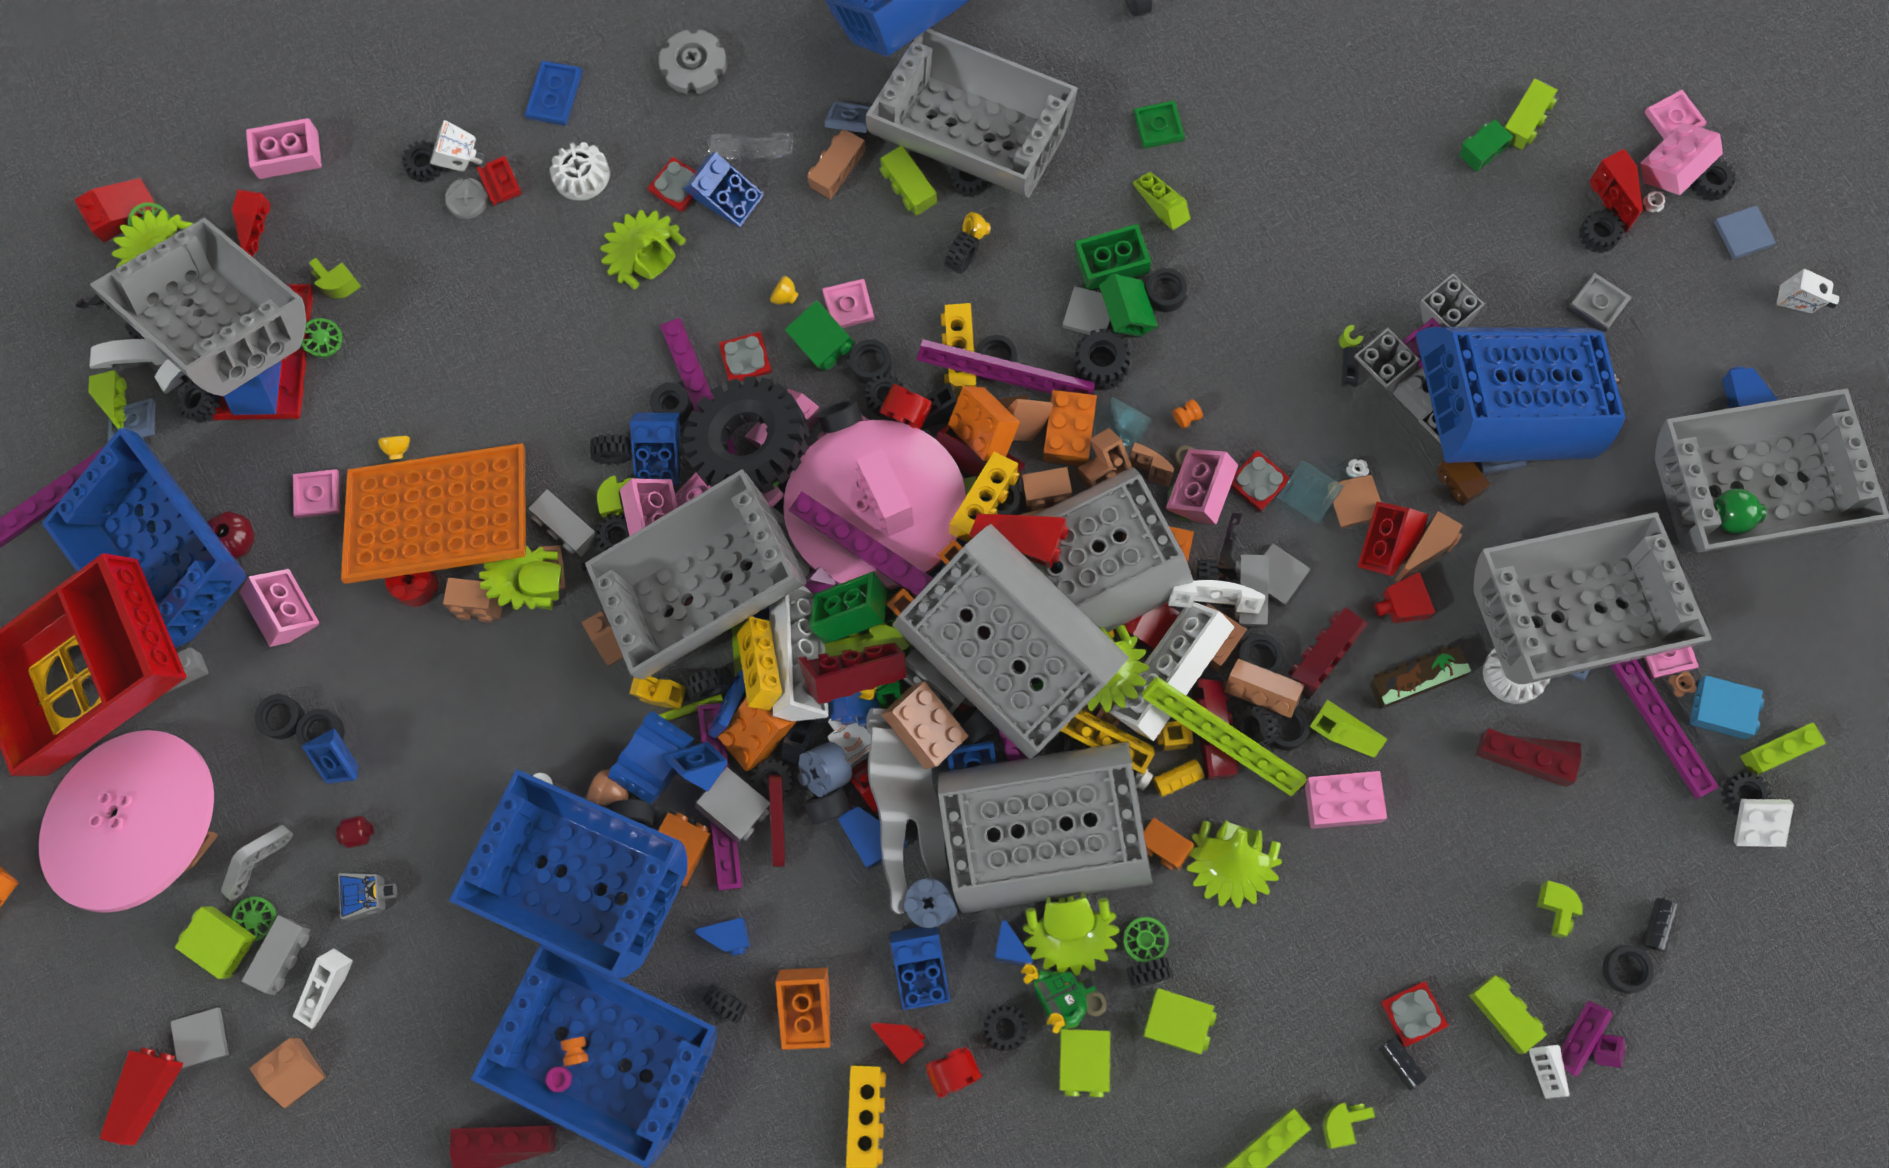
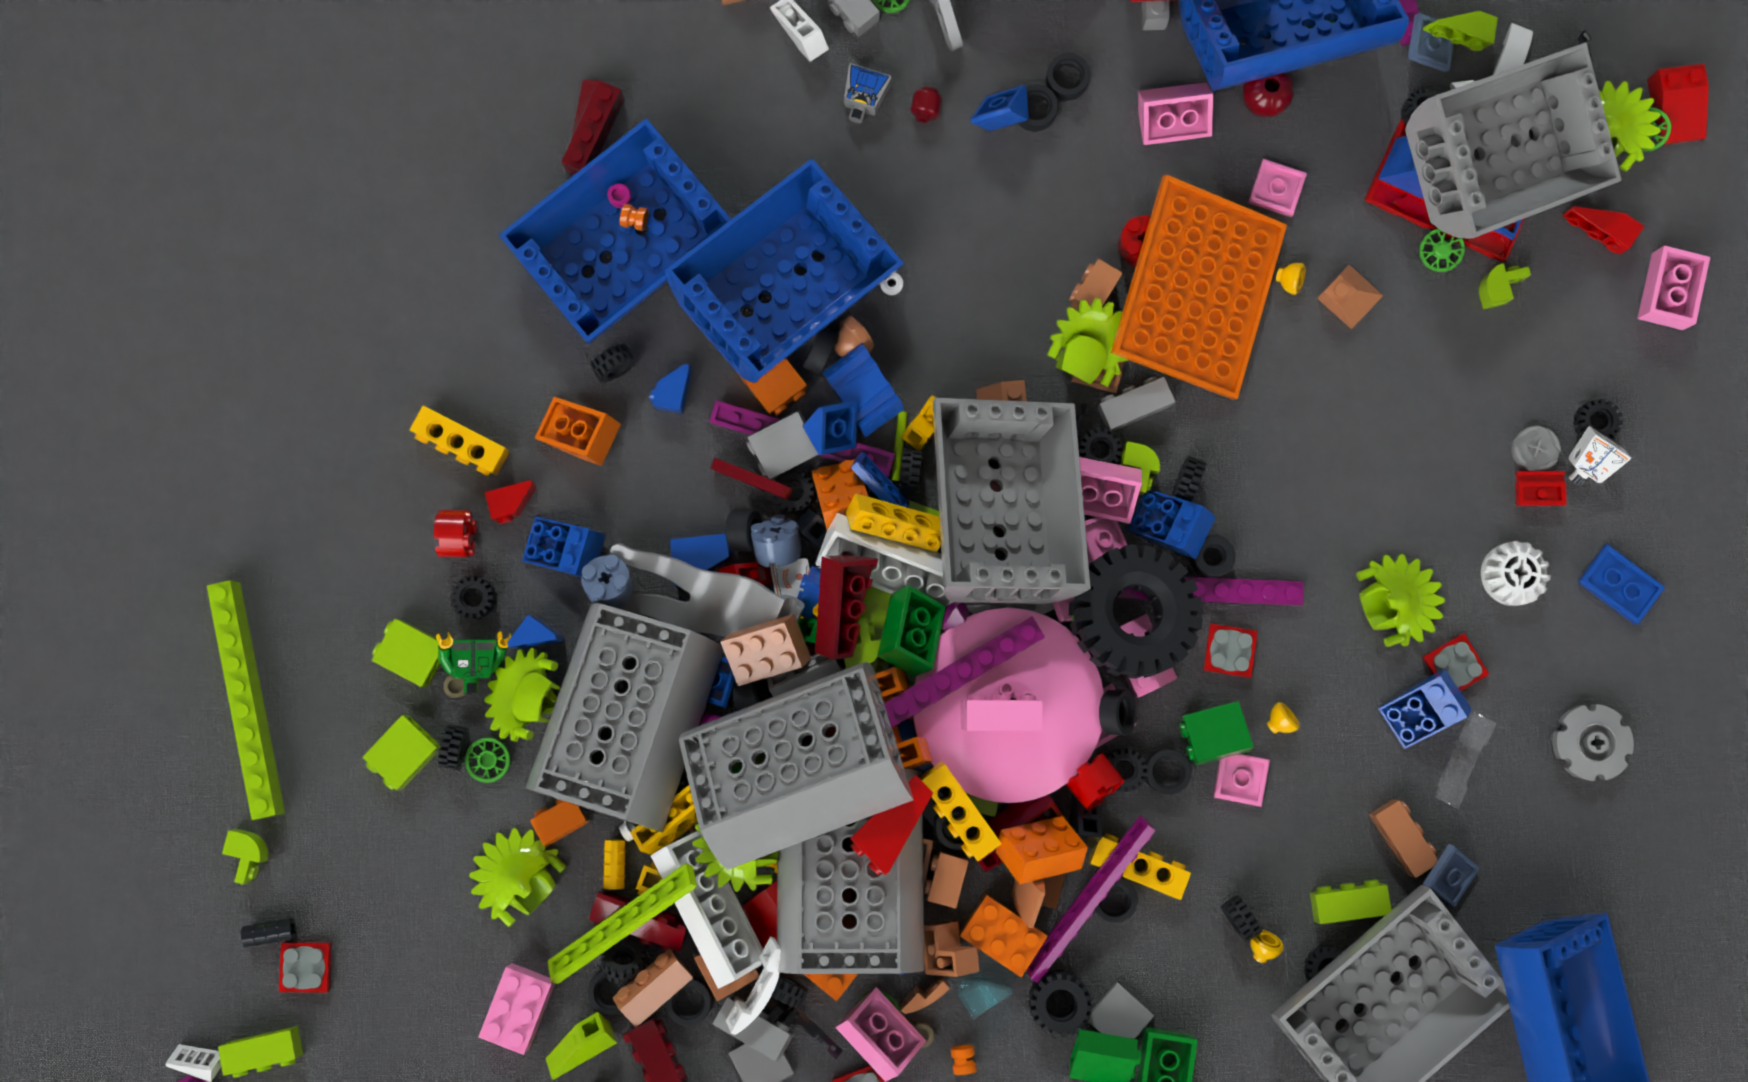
camera: 110 degrees right, 10 degrees up
none -> nougat slope [1317,265,1383,329]

